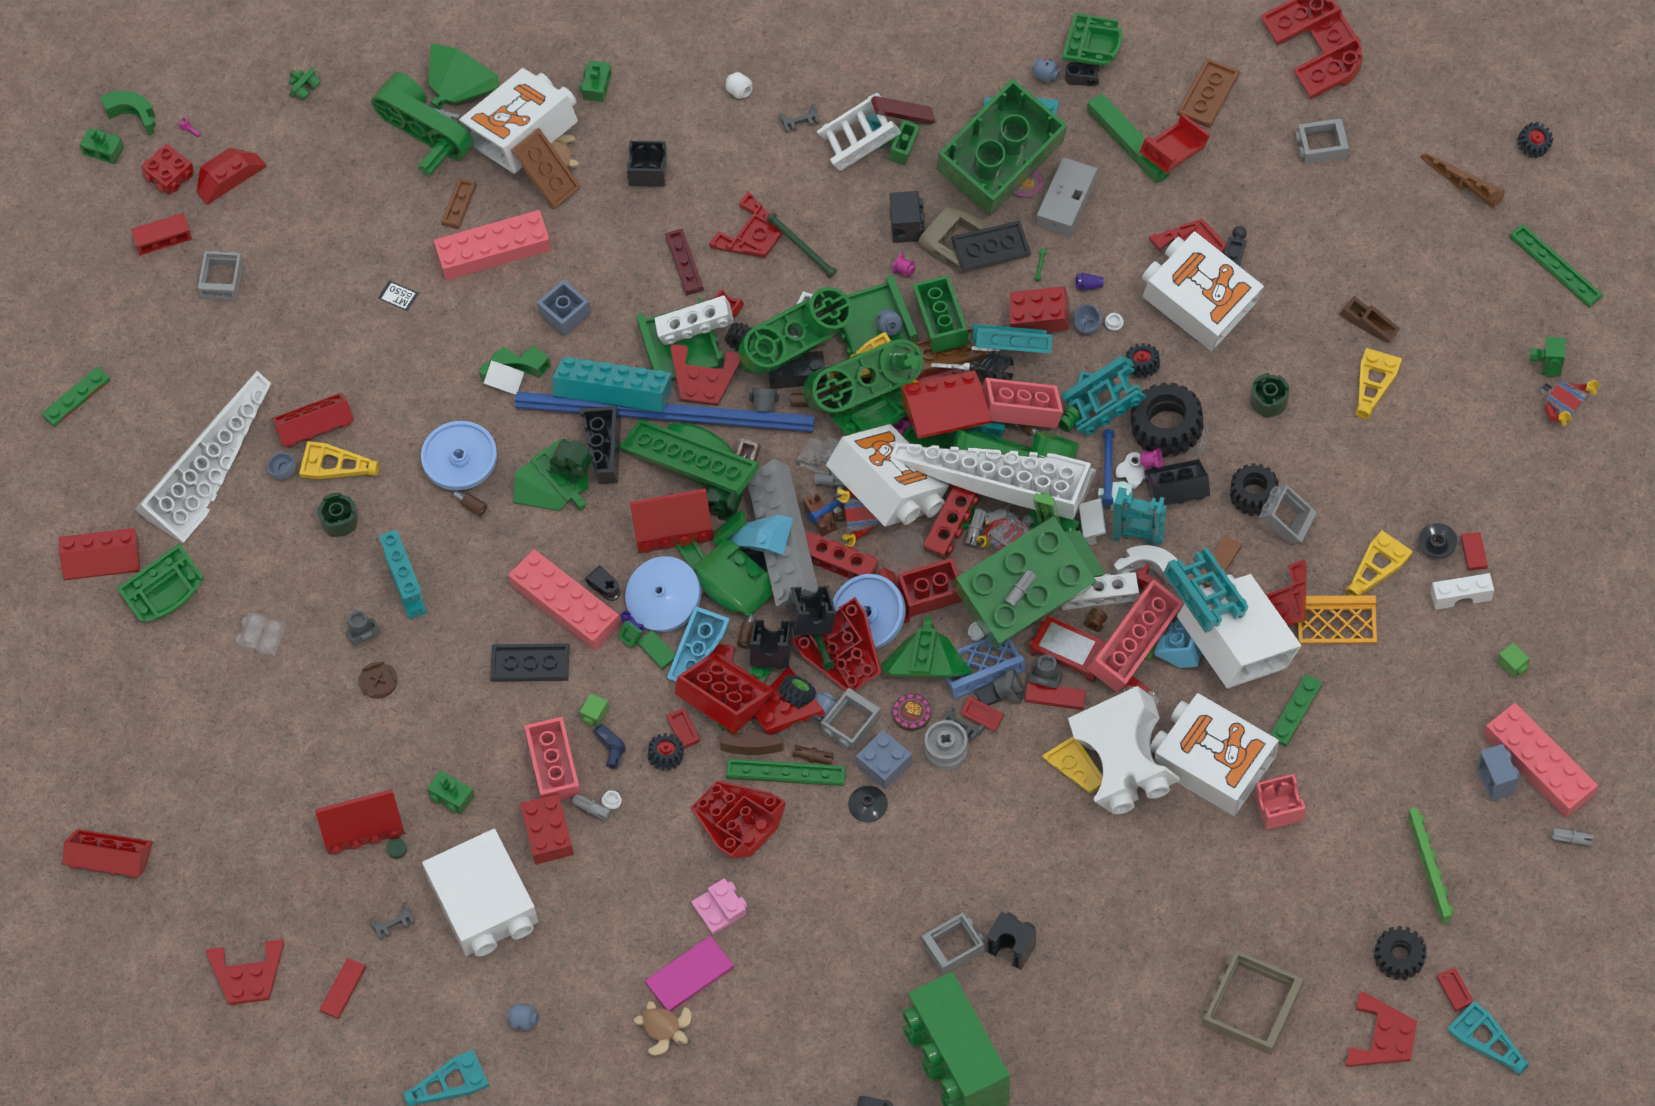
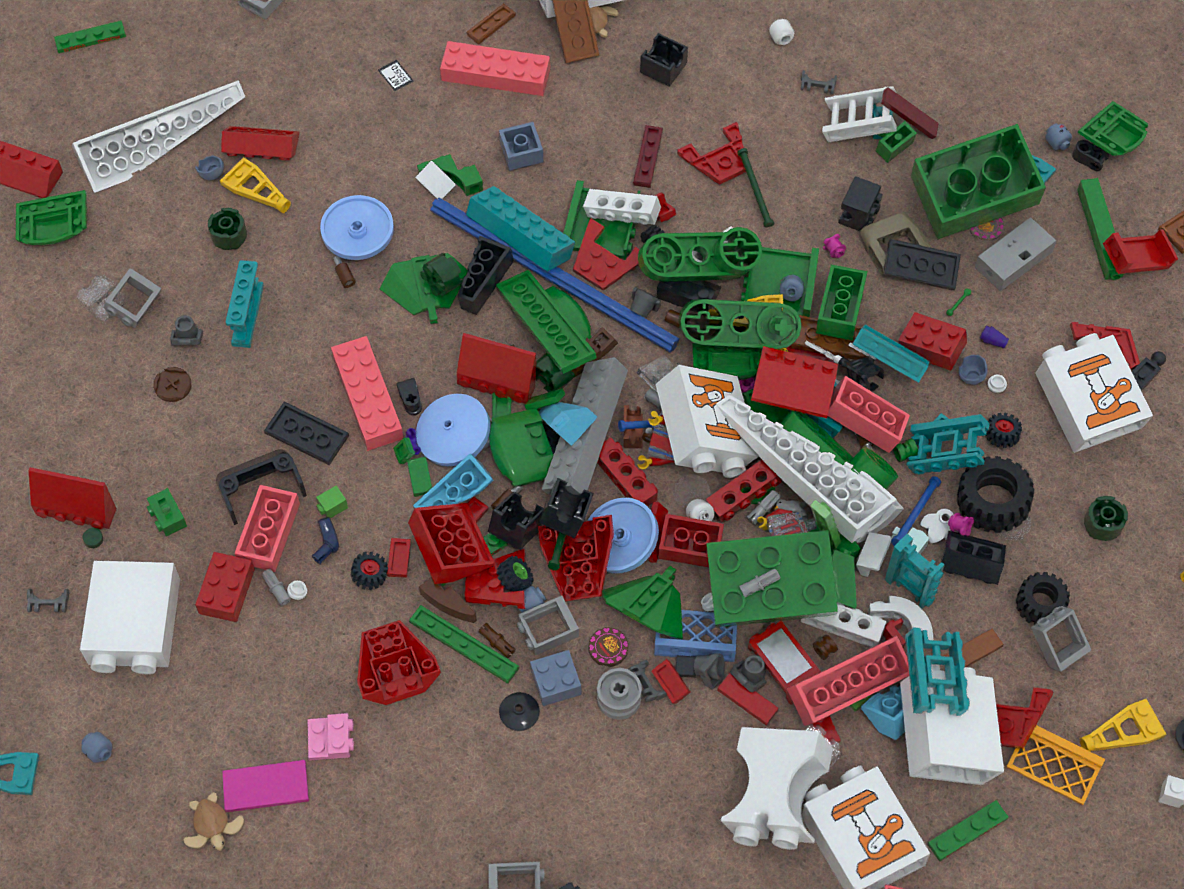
camera: 25 degrees right, 0 degrees up
yellow wing [1042,736,1103,794] -> none
none -> light grey window [103,268,162,328]
none -> black windscreen [216,449,307,525]
none -> white head [686,499,714,522]

